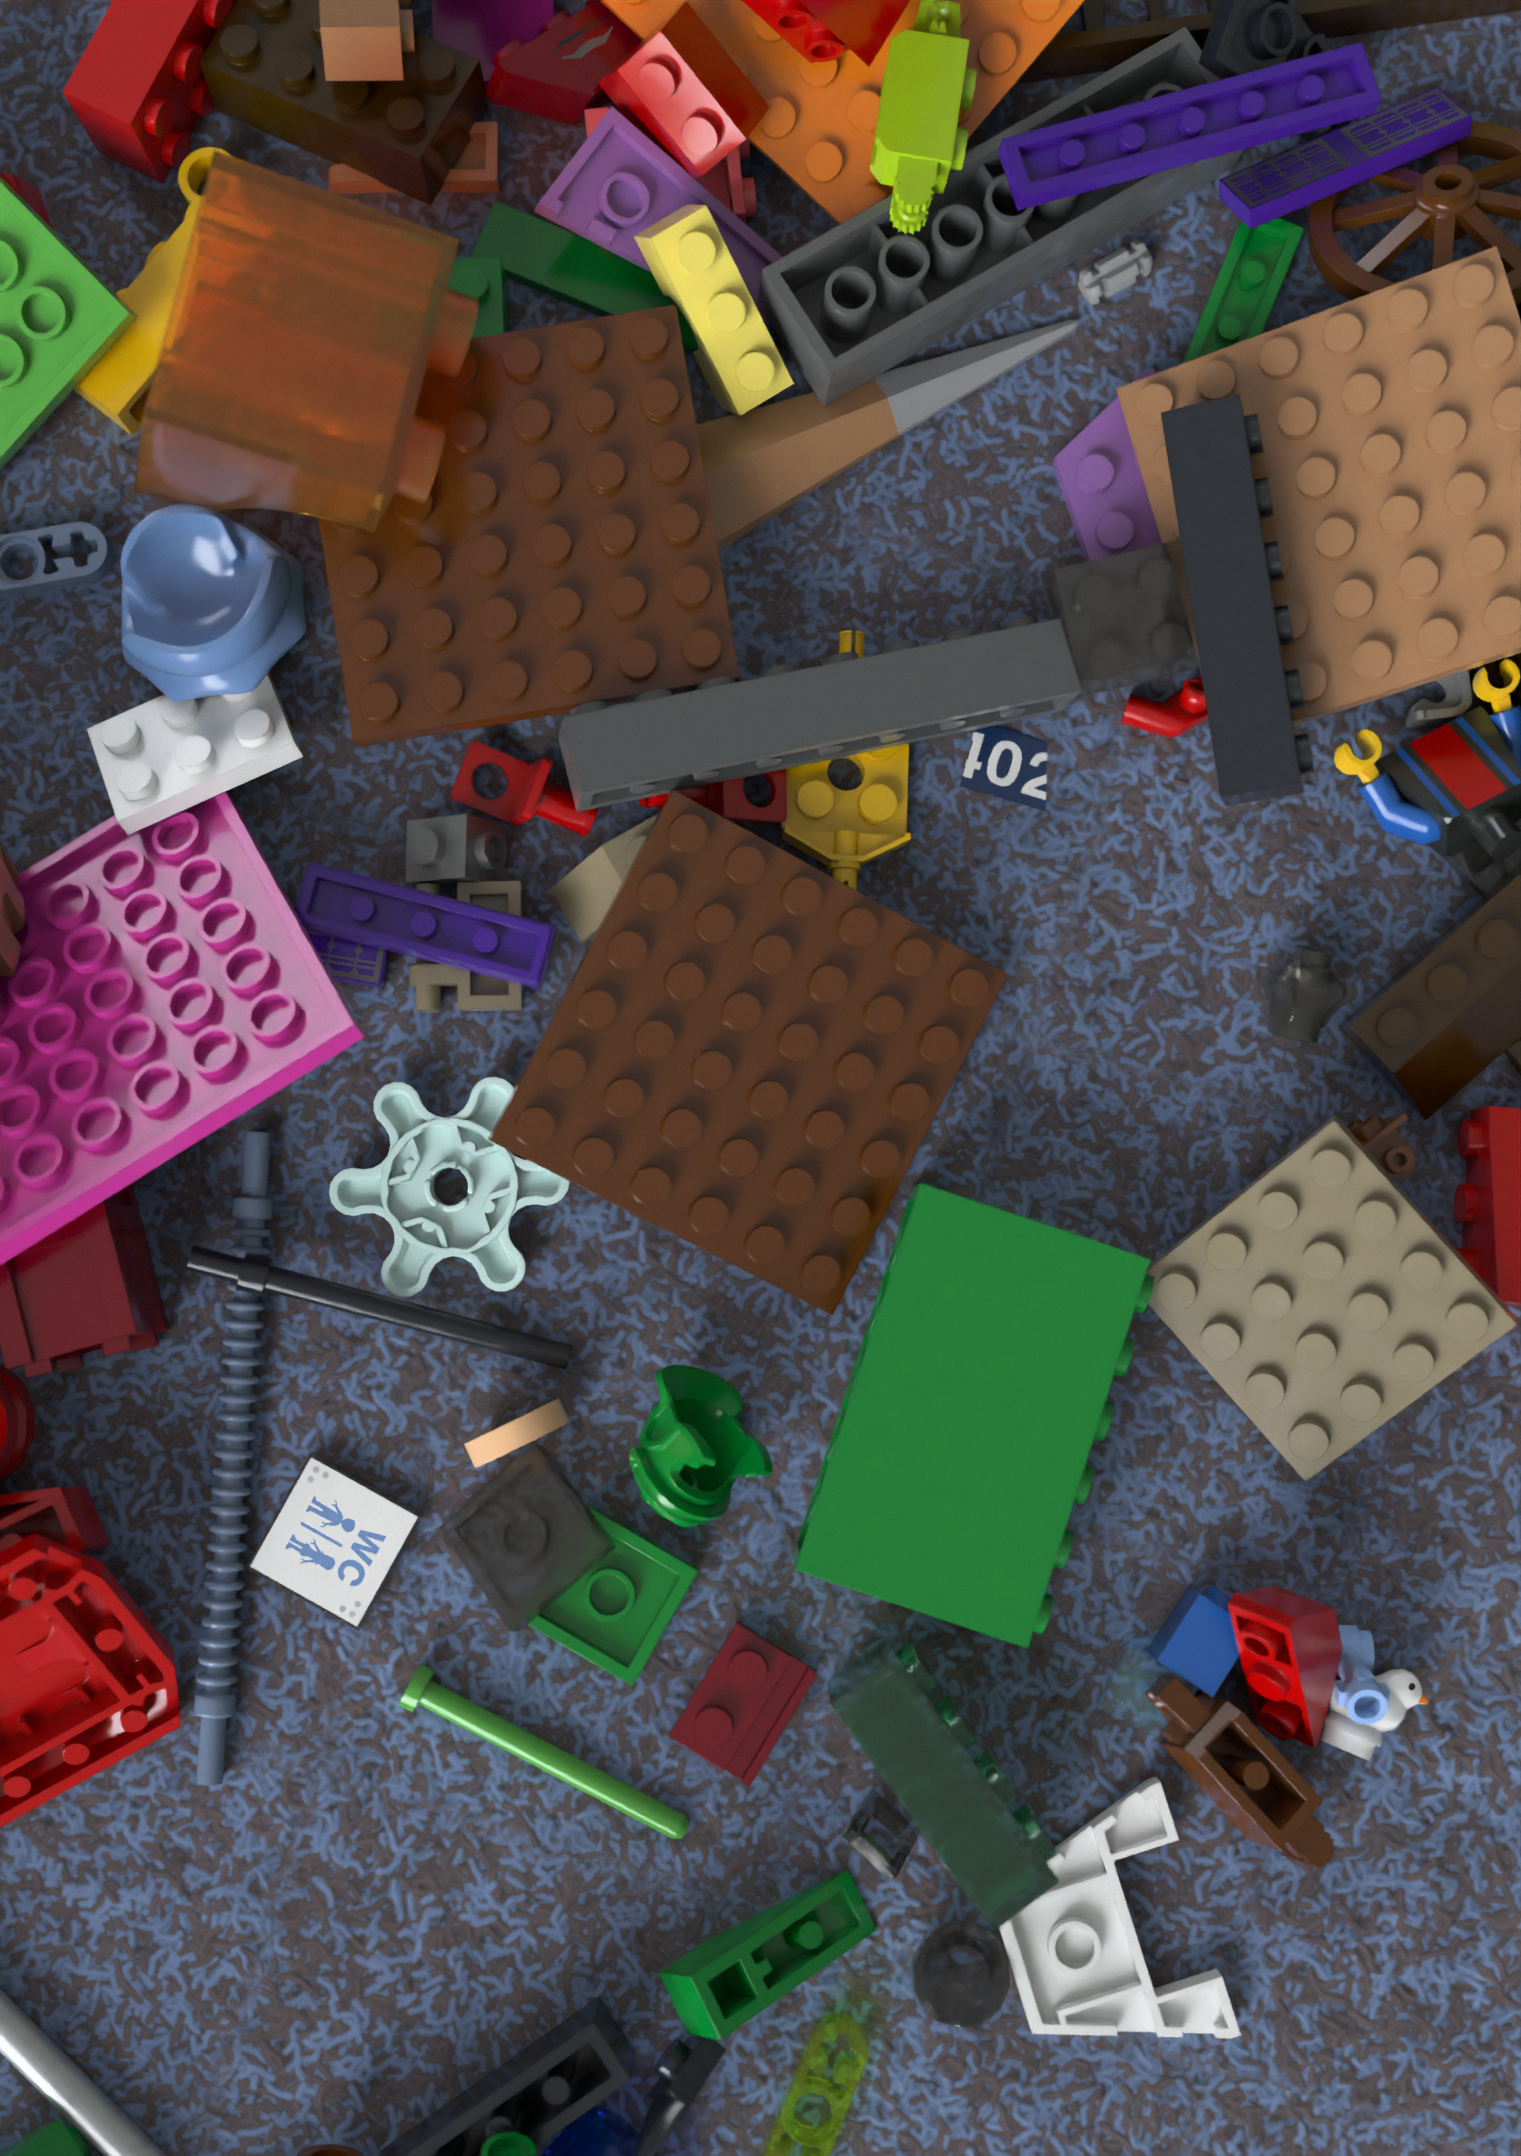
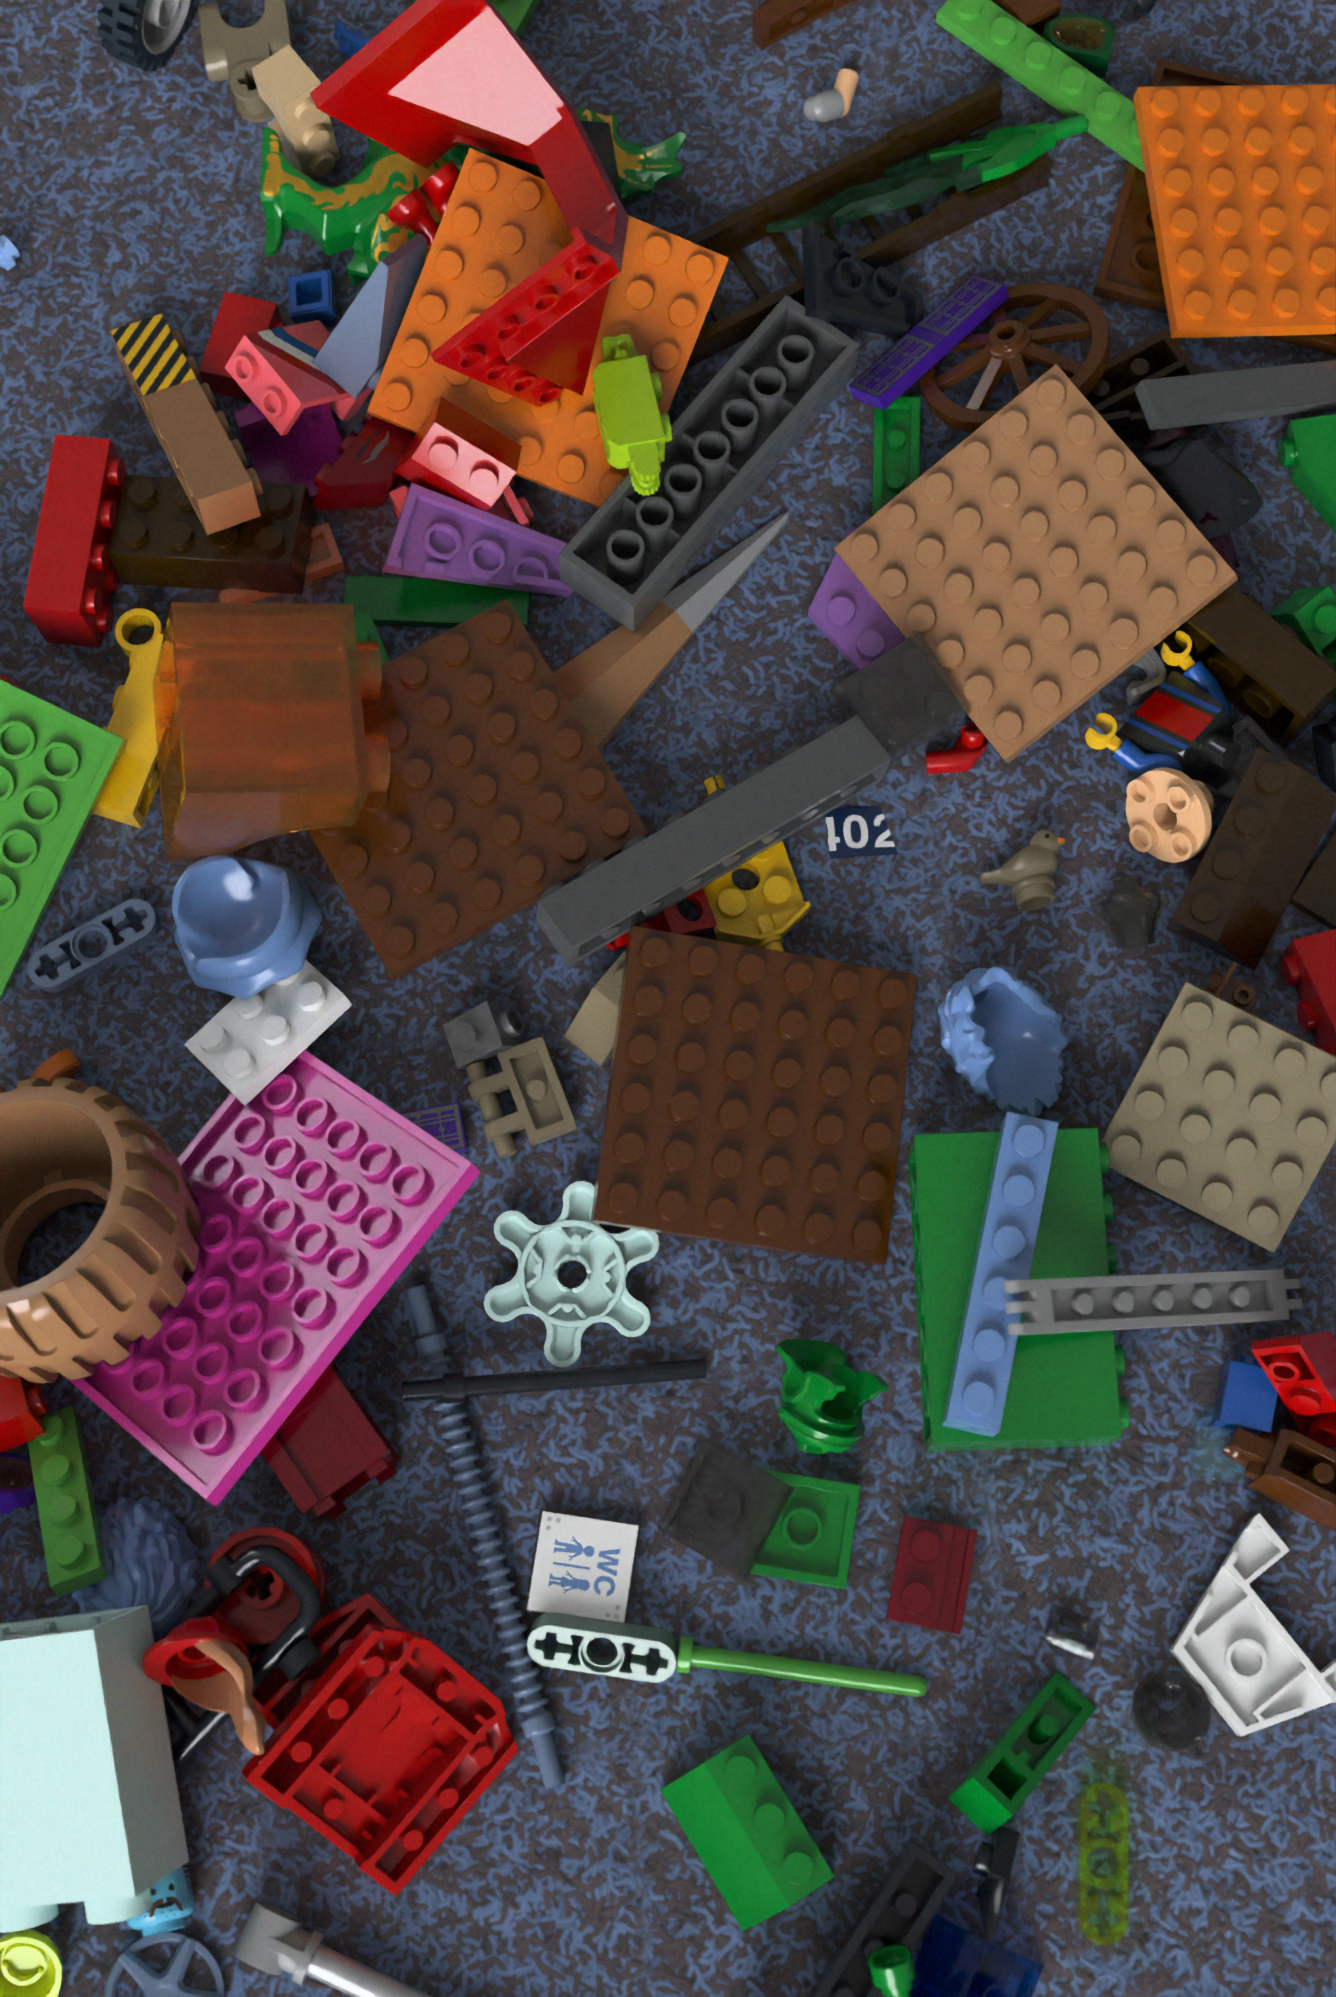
camera: 15 degrees left, 10 degrees down
dark purple tile [295,862,558,990] -> none
red bracket [450,741,599,837] -> none
light nougat piece [464,1398,570,1468] -> none
light yellow arch [633,204,794,416] -> none
clear green brick [827,1635,1060,1931] -> none
dark purple plate [998,42,1382,210] -> none
light grey piece [1077,240,1154,305] -> none
black brick [1161,394,1314,807] -> none
none -> sand green beam [527,1612,679,1683]
none -> green slope [660,1733,835,1932]
none -> medium blue hair [938,967,1068,1117]
none -> medium blue brick [941,1112,1058,1437]
none -> dark tan animal [980,830,1066,911]
none -> light grey hinge [1003,1269,1303,1336]
none -> light nougat plate [1126,767,1214,863]

